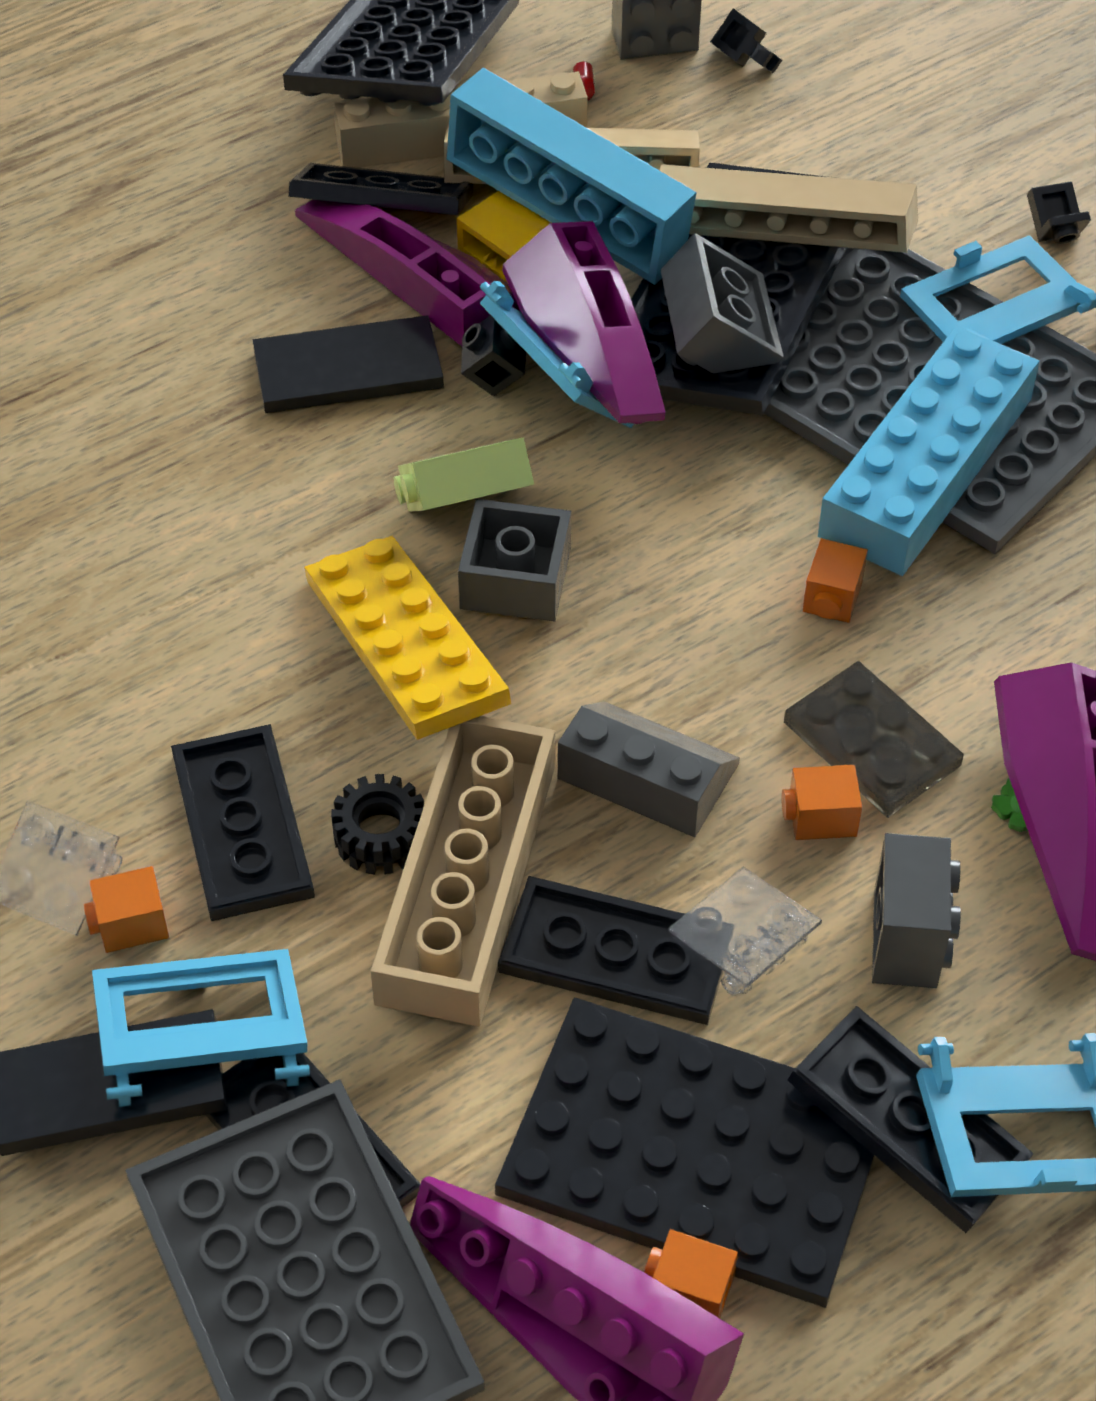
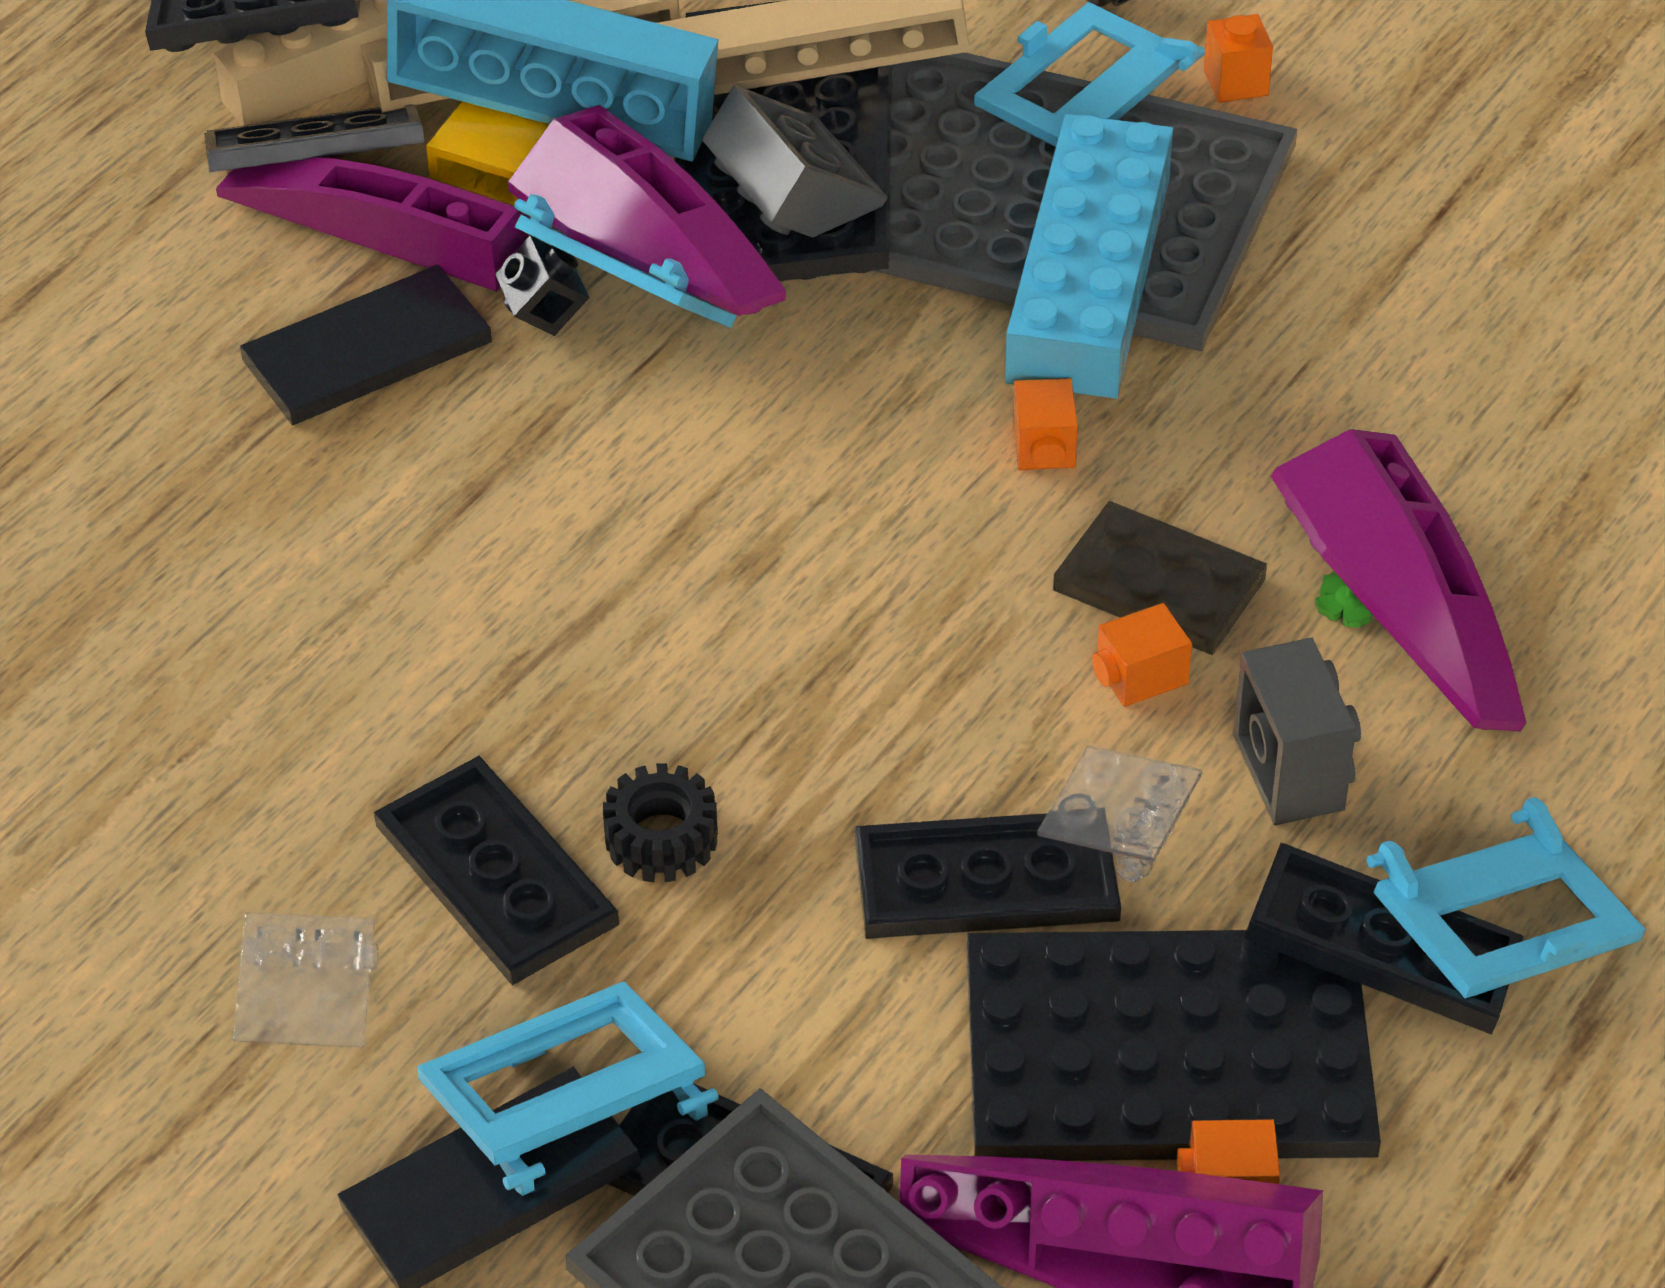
camera: 20 degrees left, 5 degrees down
orange brick [83,866,169,953] -> none
yellow plate [304,535,512,740] -> none
tan brick [370,716,555,1027] -> none
yellowish green brick [394,437,534,512] -> none
dark grey brick [458,499,571,622] -> none
dark grey slope [557,701,740,837] -> none

